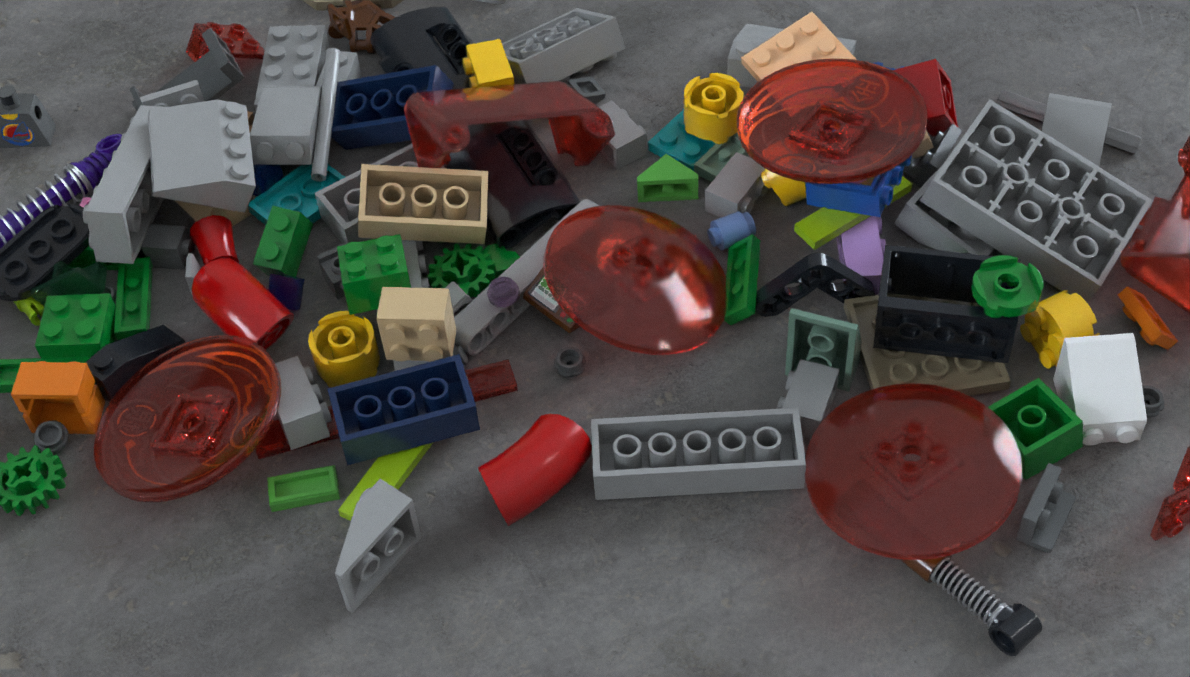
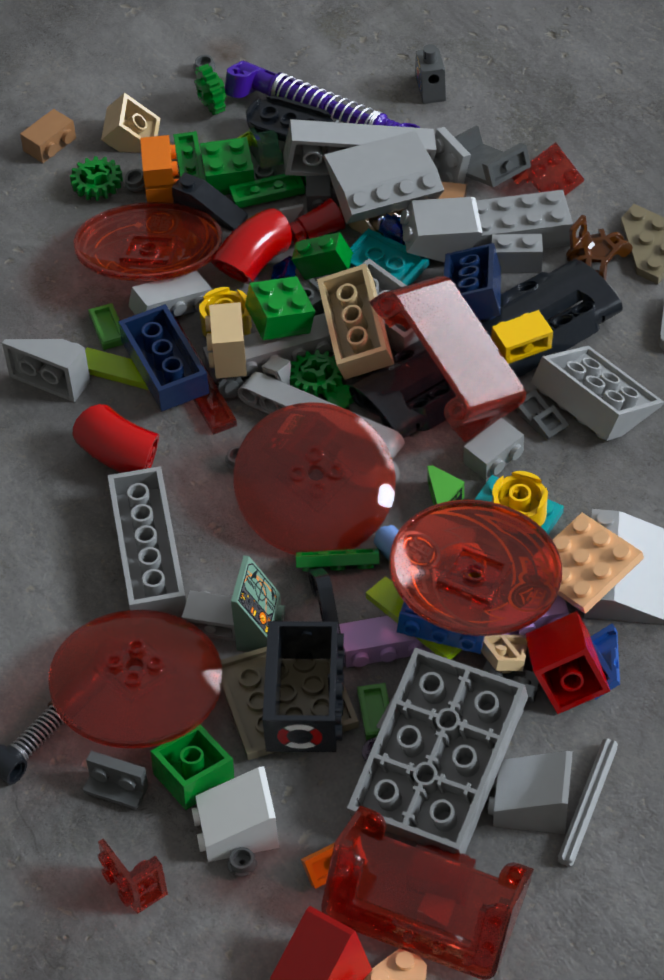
camera: 80 degrees right, 0 degrees up
light grey piece [311,48,341,181] -> none
clear purple plate [487,277,520,307] -> none
green plate [971,255,1043,318] -> none
yellow brick [1020,290,1100,369] -> none

